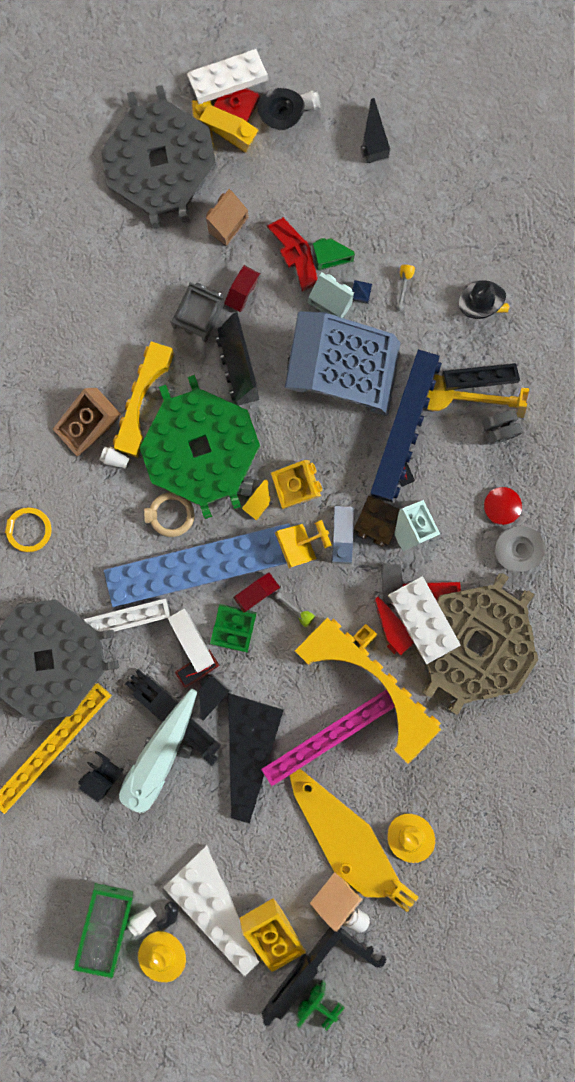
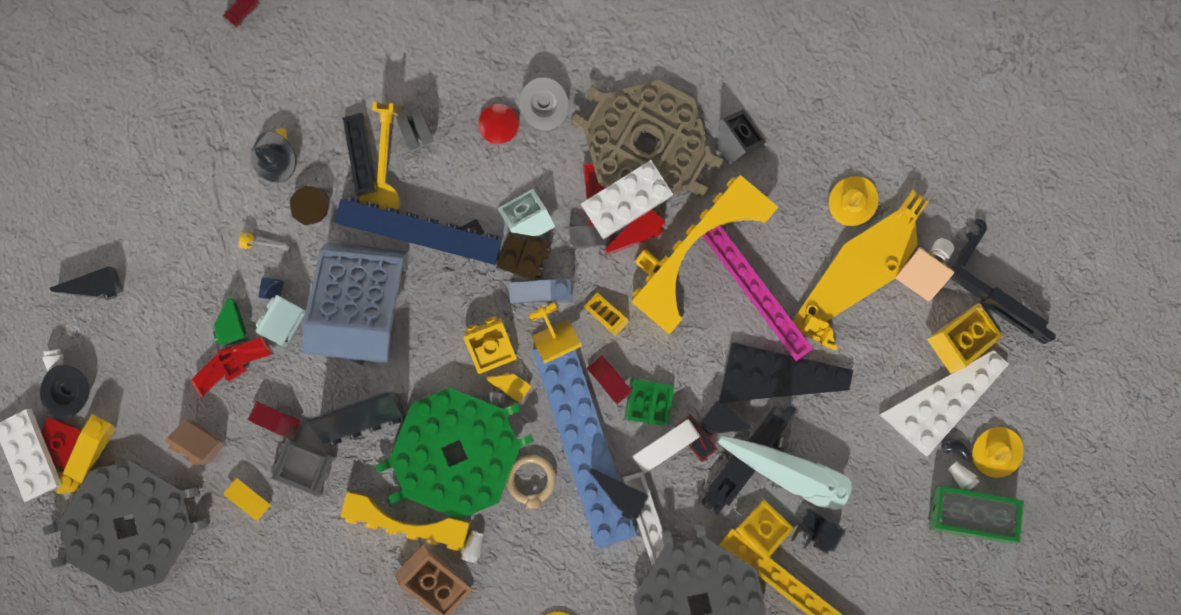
camera: 95 degrees left, 0 degrees up
hinge [274,592,315,628] -> none
green plate [296,980,345,1031] -> none
none -> yellow slope [222,477,271,521]
none -> dark brown hat [289,186,329,226]
none -> yellow slope [583,292,629,336]
none -> black slope [590,468,649,520]
none -> black slope [718,109,766,165]
none -> yellow tile [736,499,794,559]
none -> yellow slope [799,314,837,351]

